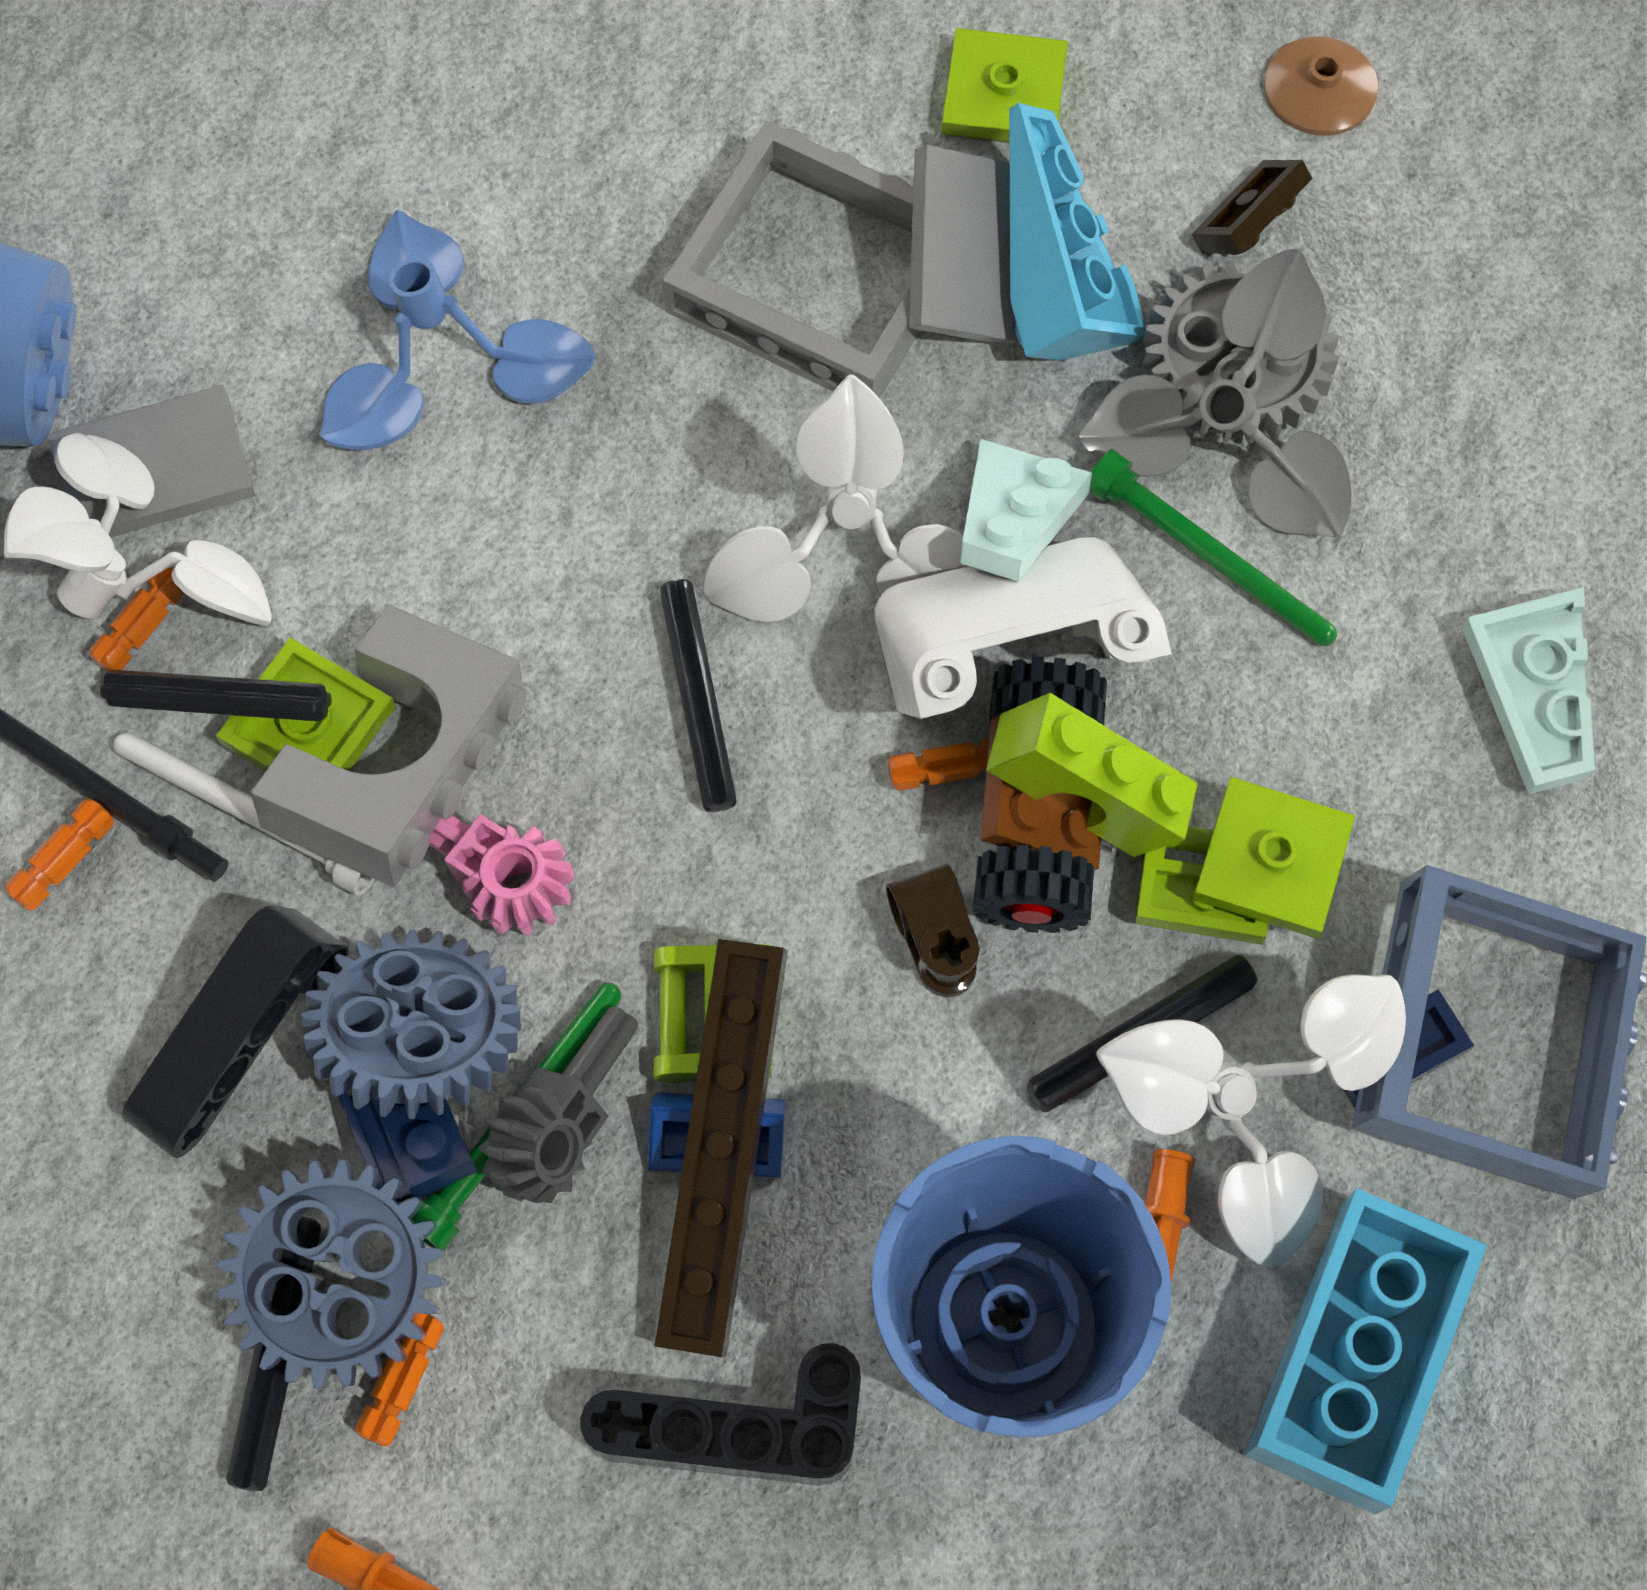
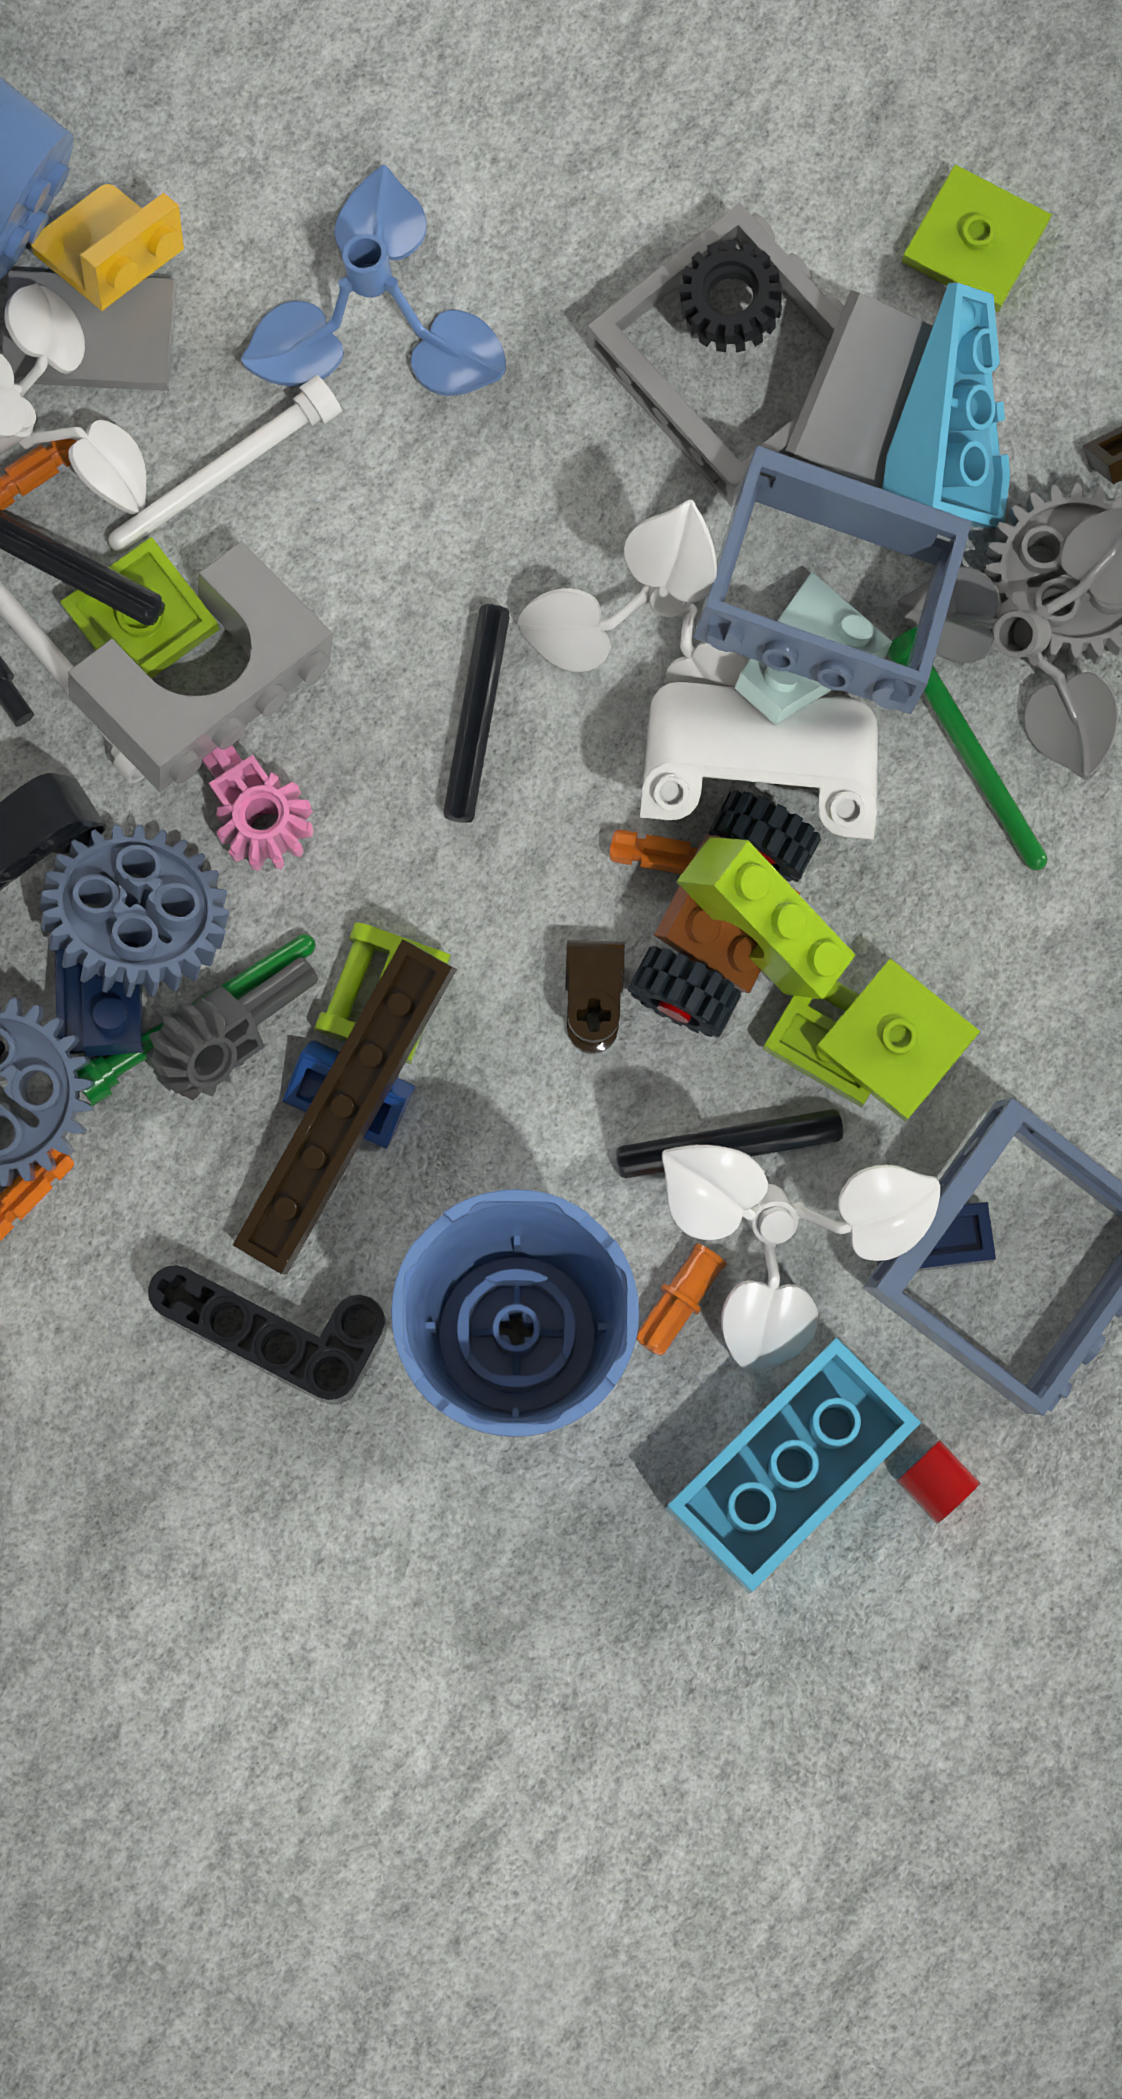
camera: 20 degrees right, 10 degrees up
none -> yellow bracket [30,184,184,311]
none -> white piece [108,375,343,552]
none -> black tyre [679,240,782,353]
none -> sand blue window [693,445,972,714]
none -> red brick [896,1440,981,1524]

